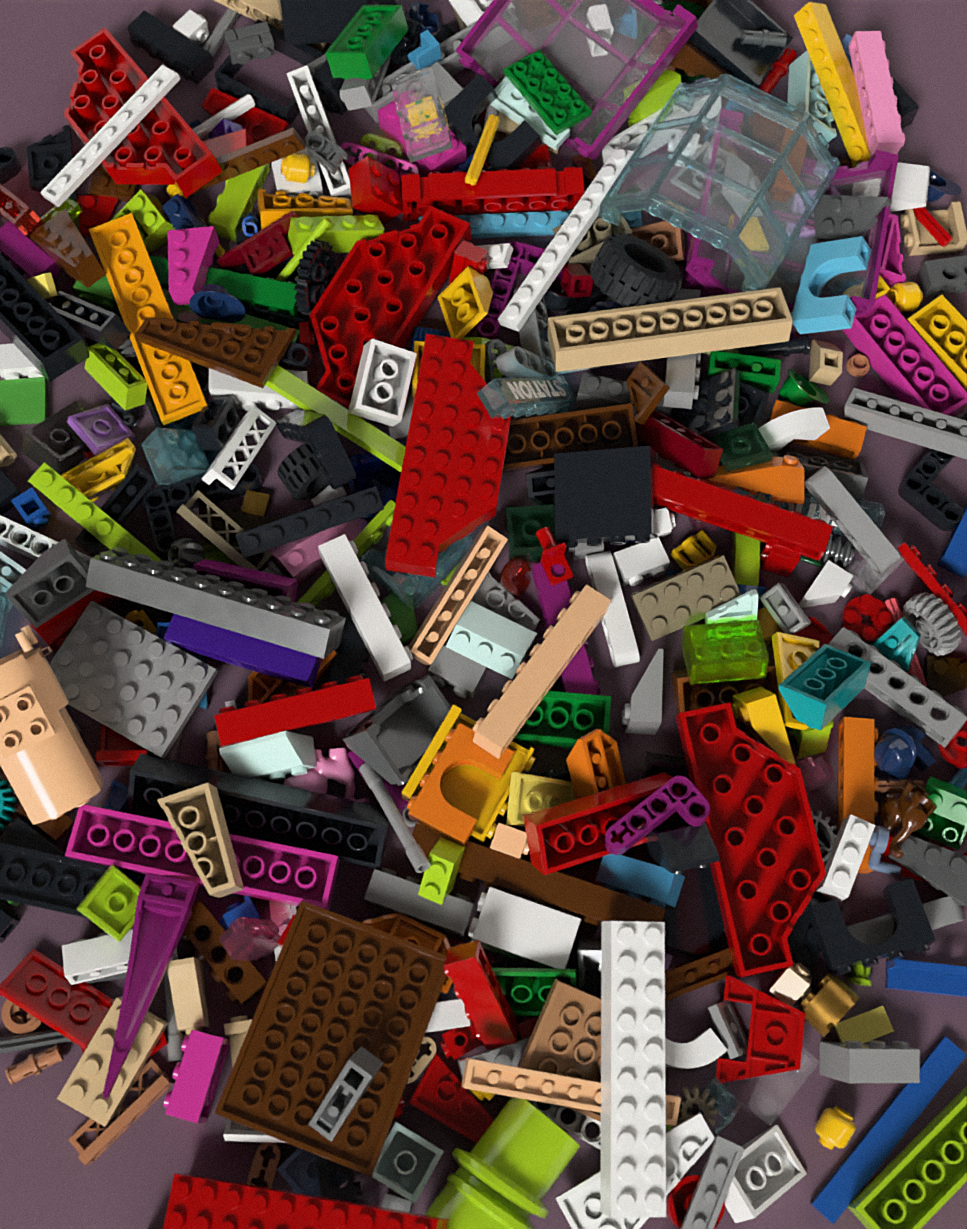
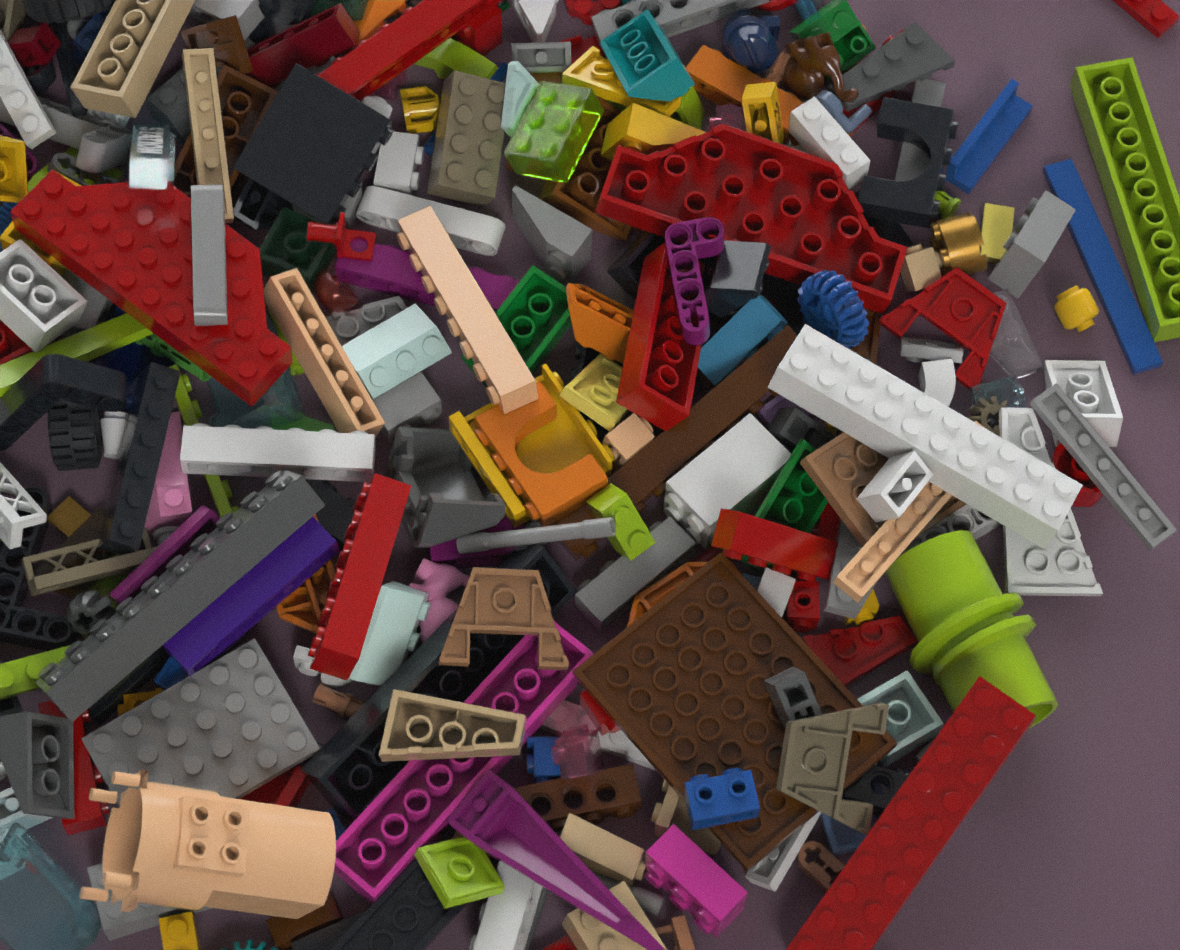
camera: 60 degrees left, 5 degrees down
none -> tan plate [182,48,234,224]
none -> light grey beam [191,184,228,326]
none -> medium nougat wing [439,568,569,670]
none -> blue brick [683,768,760,830]
none -> yellow brick [741,82,784,144]
none -> dark tan wing [776,703,889,834]
none -> blue gear [797,270,869,350]
none -> white brick [857,451,934,522]

